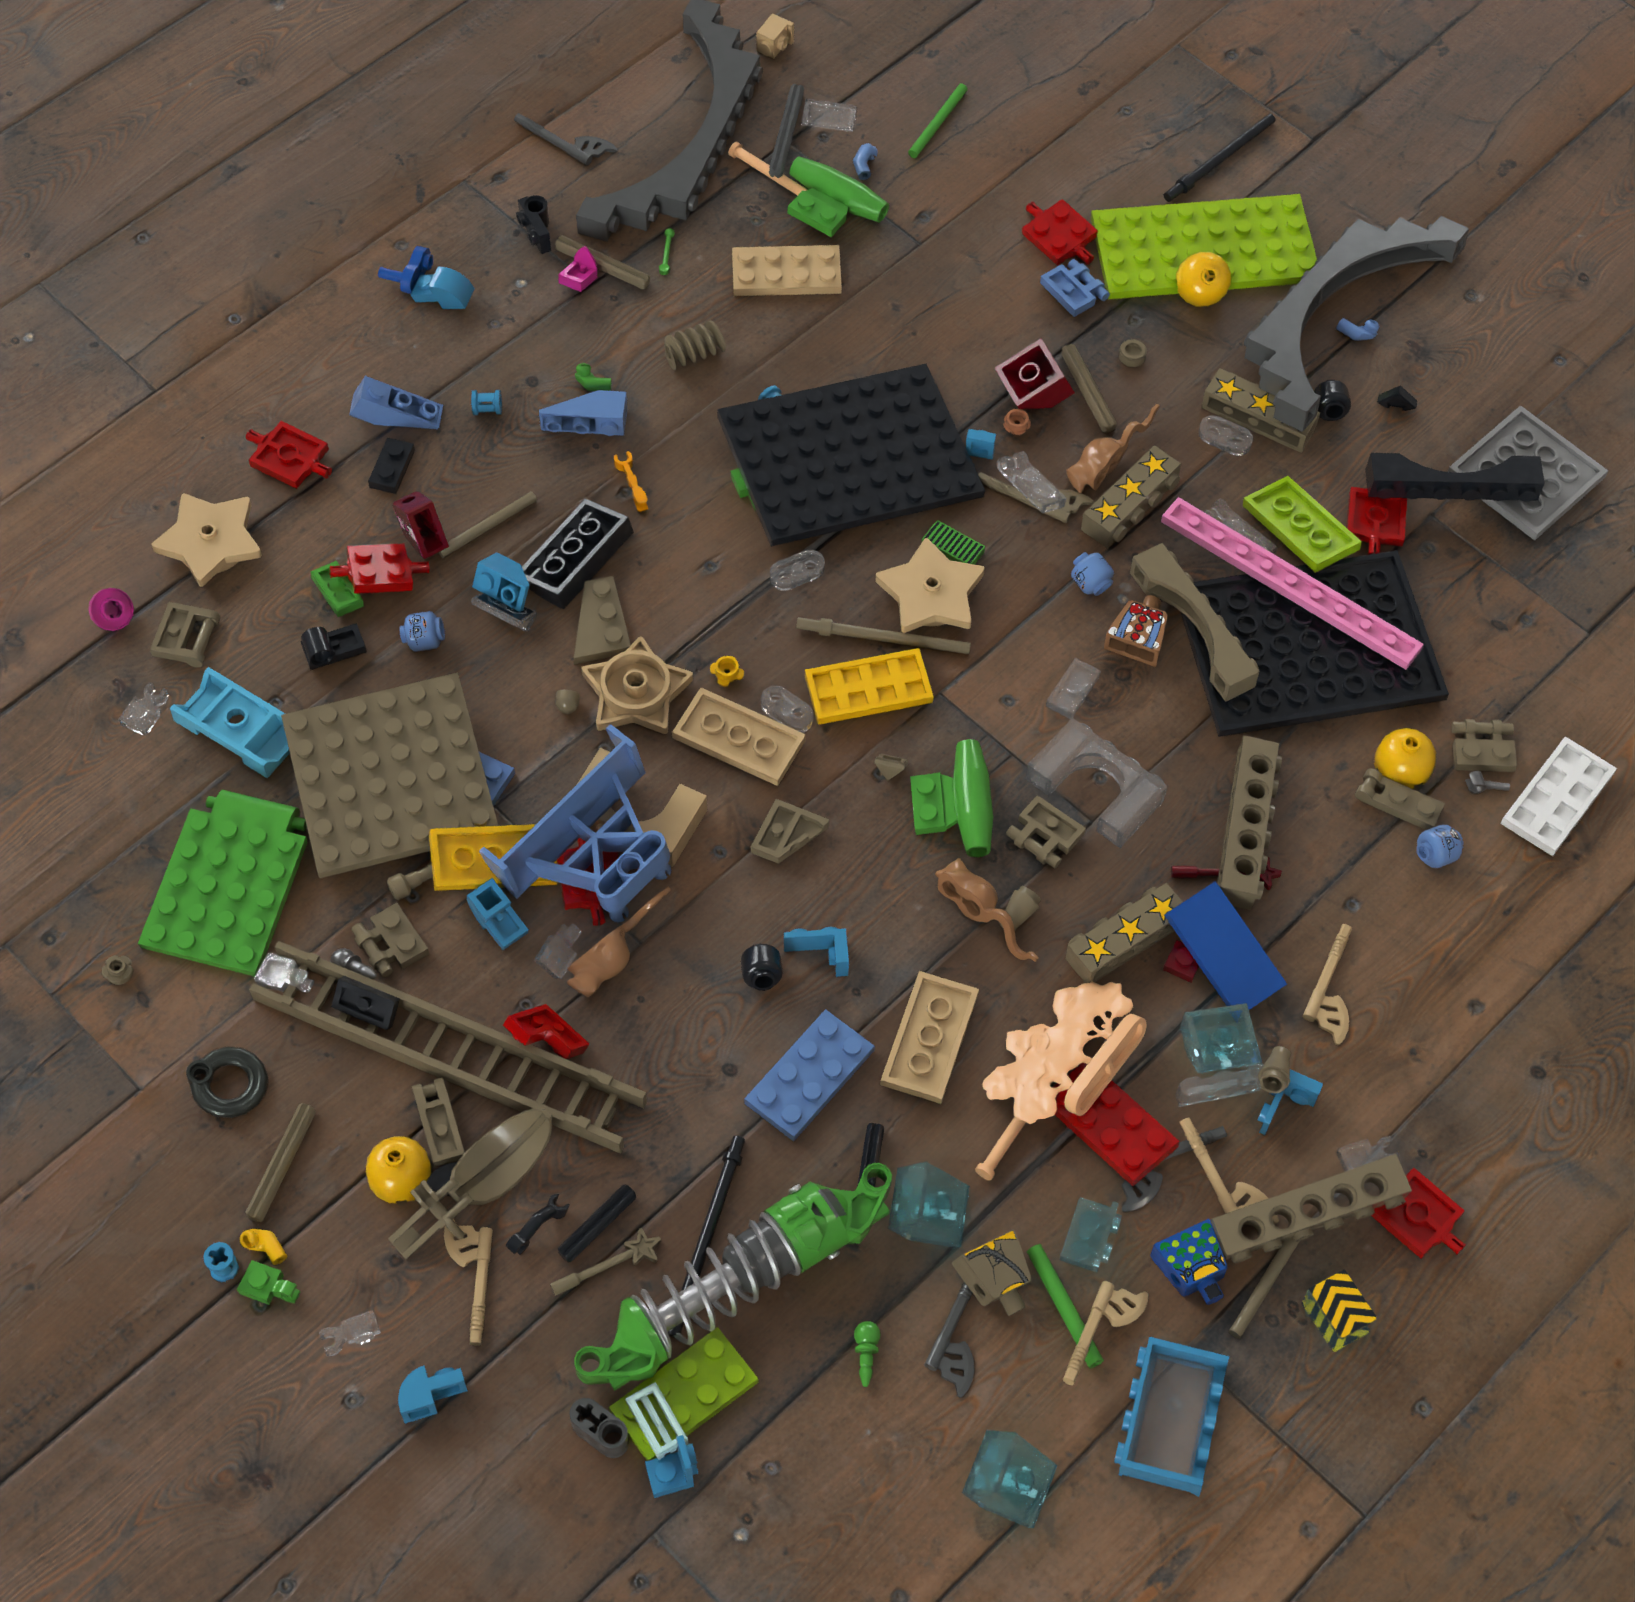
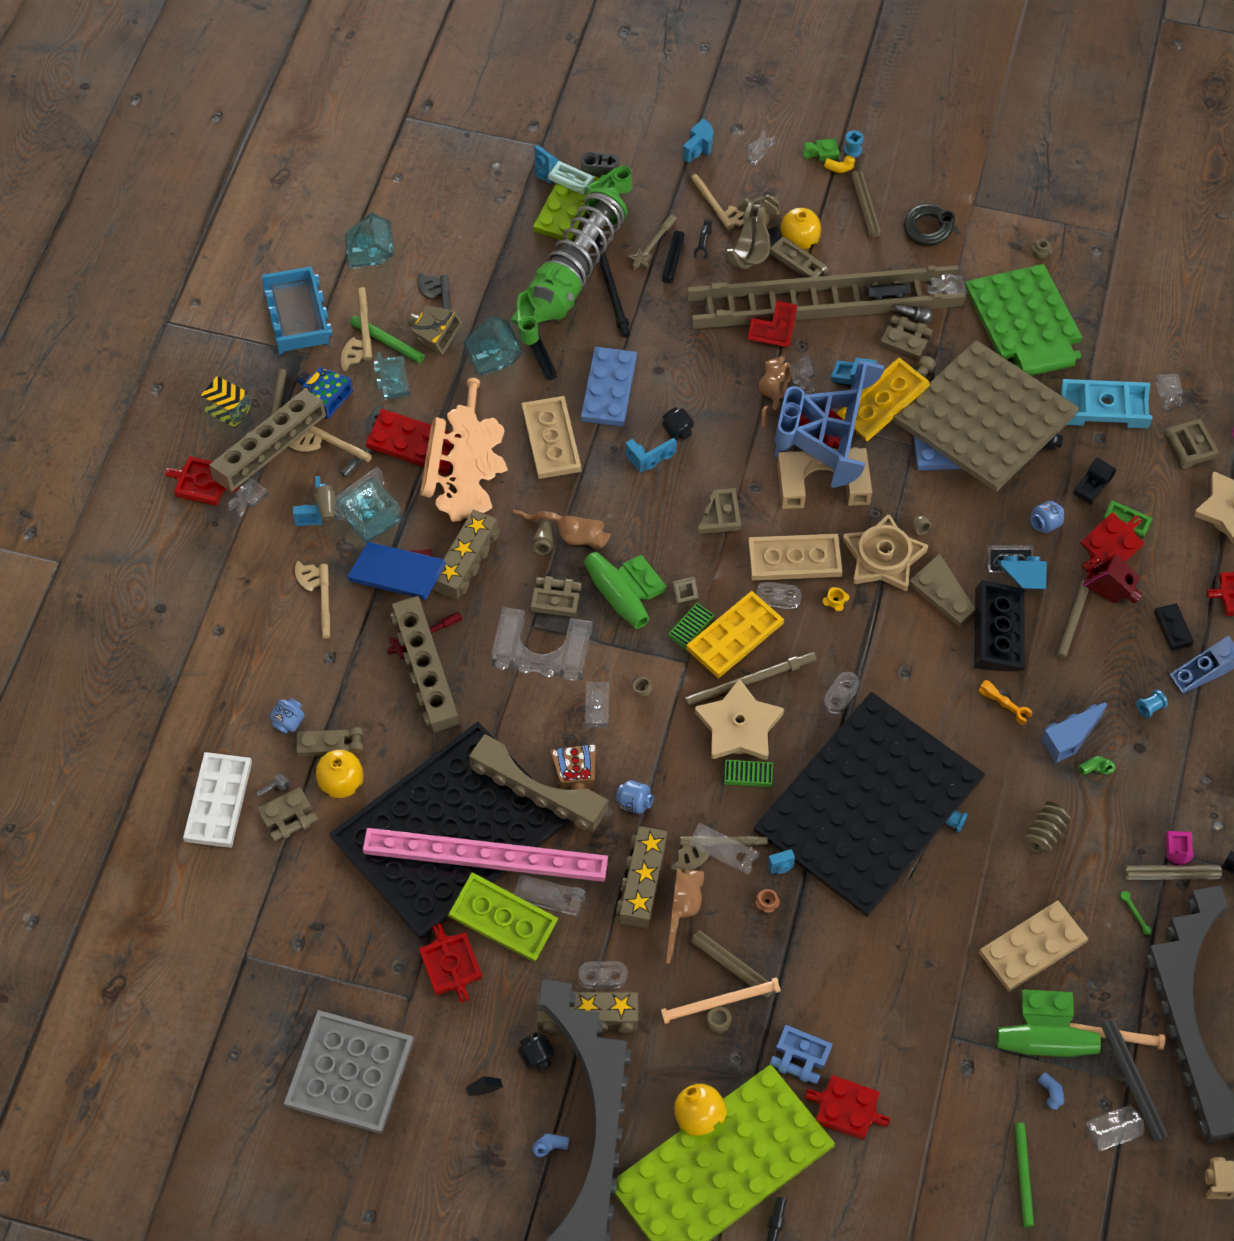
camera: 150 degrees right, 0 degrees up
bright green bar [854,1321,881,1387] -> none
dark red slope [995,338,1075,409] -> none
black arch [1365,453,1545,502] -> none
none -> dark tan hinge [633,677,652,698]
none -> light nougat bar [661,977,781,1024]
none -> bright green tile [668,603,715,649]

